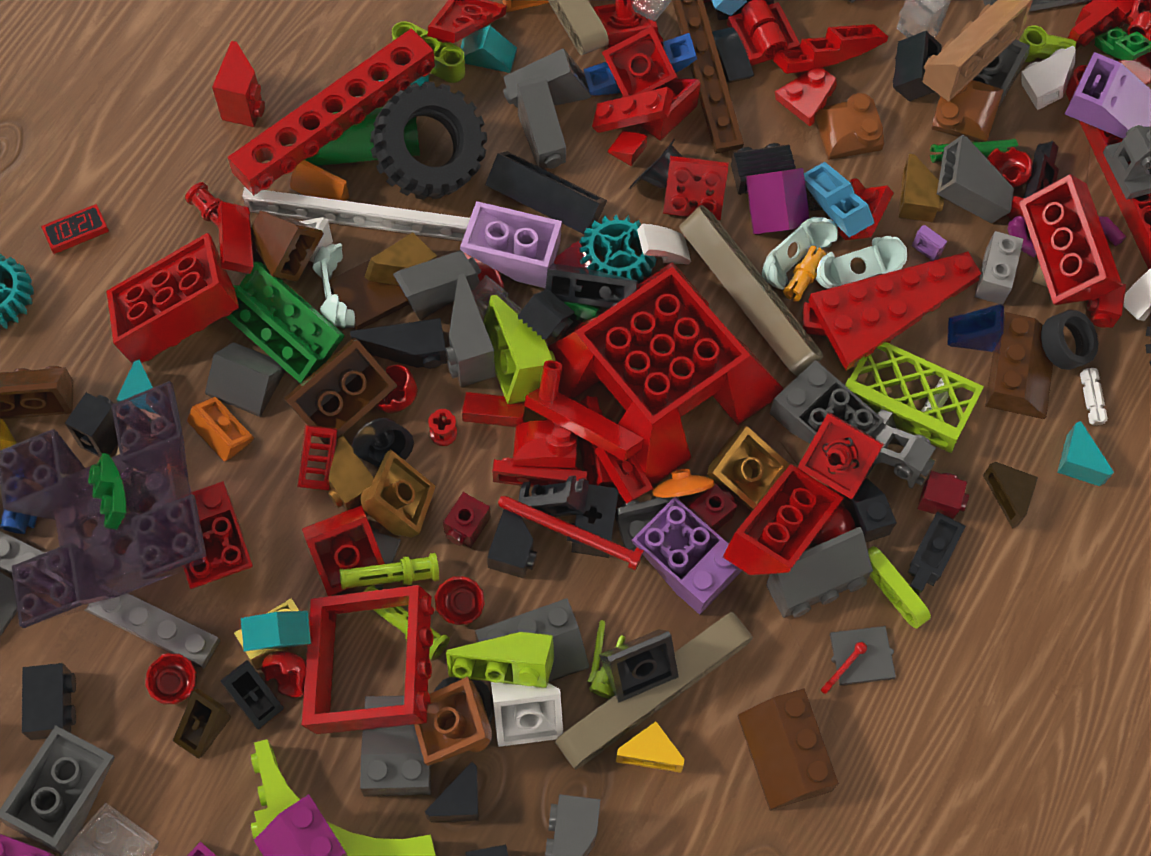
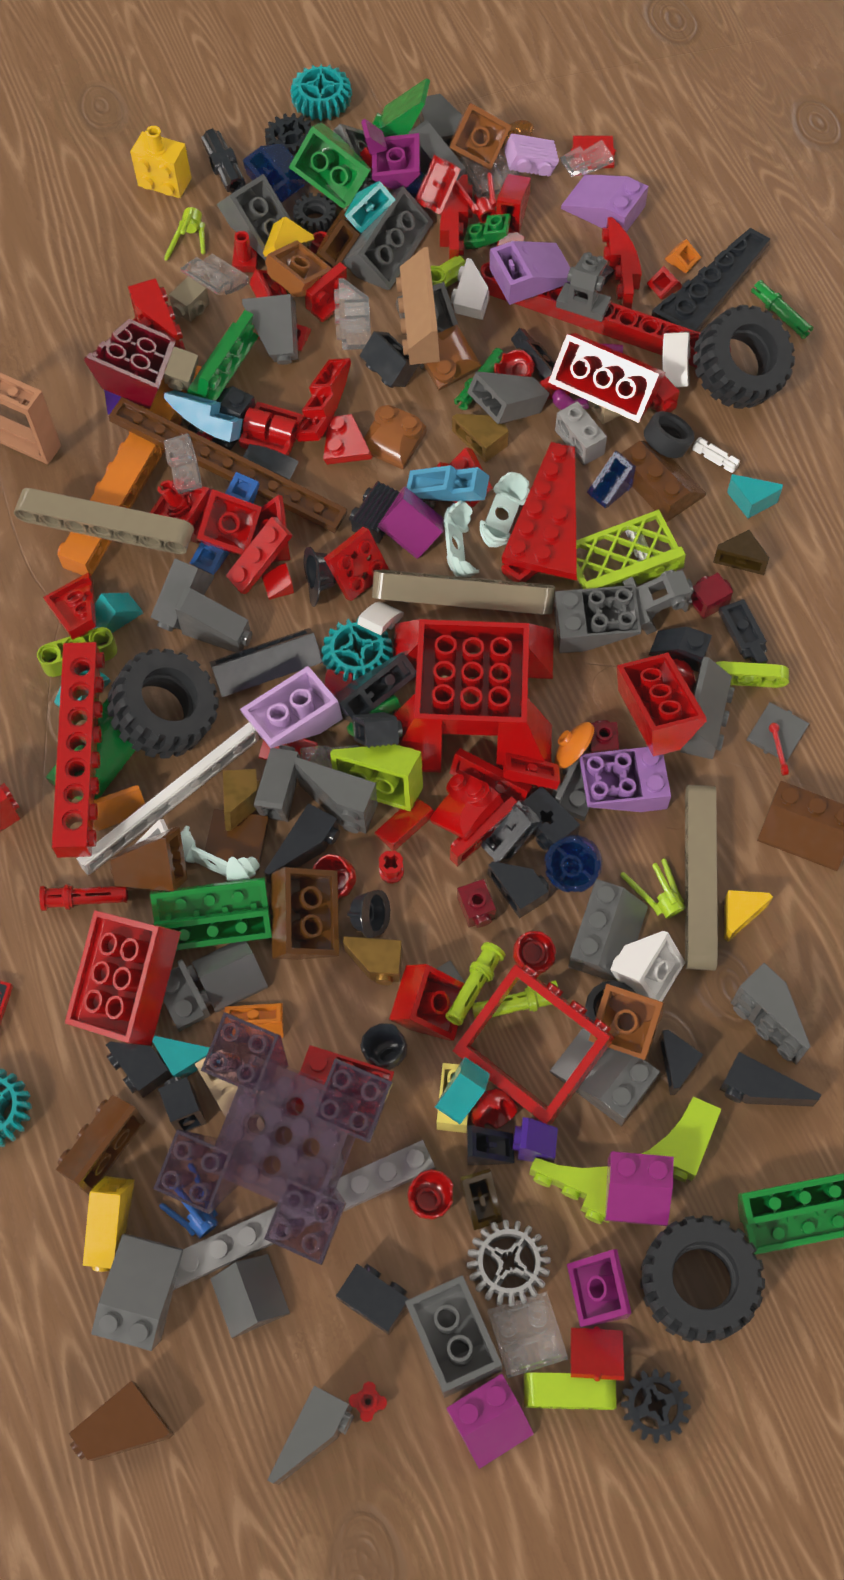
camera: 45 degrees left, 0 degrees up
green slope [88,453,126,530] -> none
red tile [218,201,254,274] -> none
red slope [297,425,338,490] -> none
pearl gold slope [361,450,436,538] -> none
lime slope [446,632,554,688] -> none
red bar [498,496,644,571] -> none
red piece [524,360,644,461] -> none
black slope [599,629,679,703] -> none
pearl gold slope [707,426,790,511] -> none
light orange pin [783,246,826,301] -> none
red plate [797,413,884,499] -> none
medium lavender tile [912,225,947,261] -> none
none -> black slope [106,1041,172,1098]
none -> dark grey bracket [163,959,212,1032]
none -> black hair [360,1023,408,1070]
none -> light grey gear [467,1220,551,1307]
none -> dark purple slope [513,1117,558,1163]
none -> clear blue cylinder [545,835,603,893]

